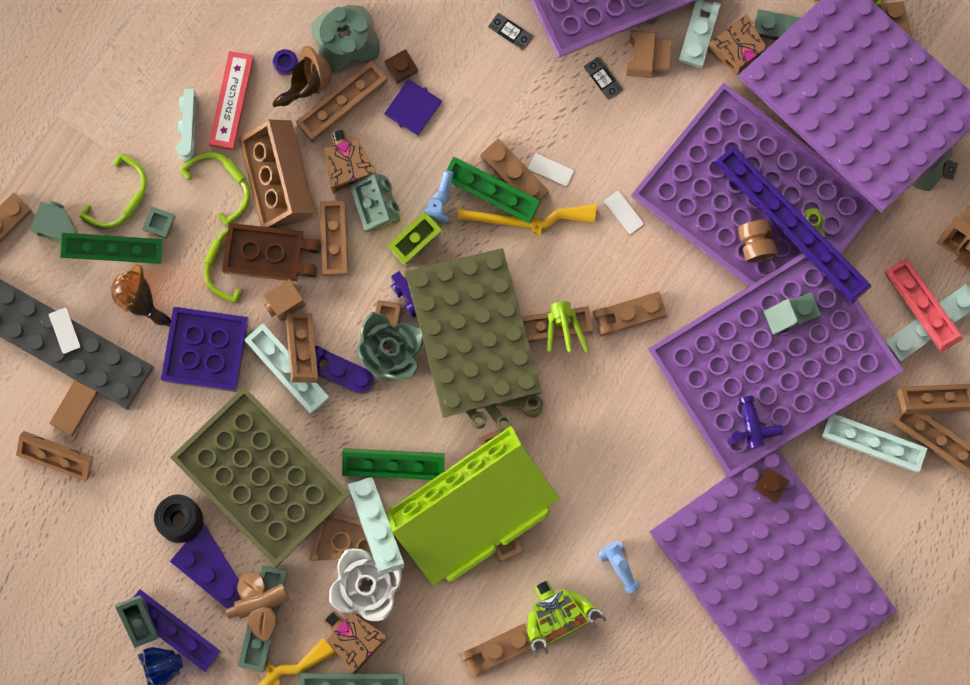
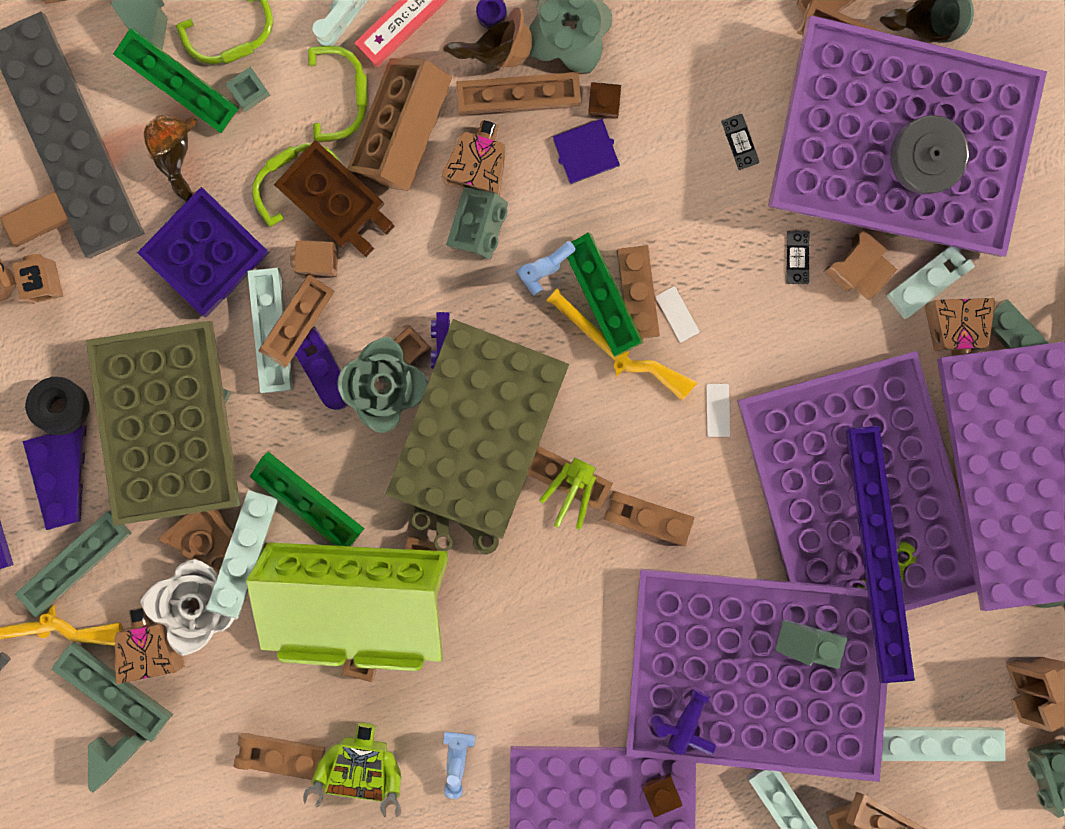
camera: 30 degrees right, 10 degrees up
white sticker [49,308,80,354] -> none
medium nougat plant [226,573,289,642] -> none
medium nougat plate [320,200,348,277] -> none
lime brick [387,212,442,266] -> none
medium nougat wheel [738,219,778,263] -> none
coral tile [885,259,963,352] -> none
none -> medium nougat brick [12,254,63,304]

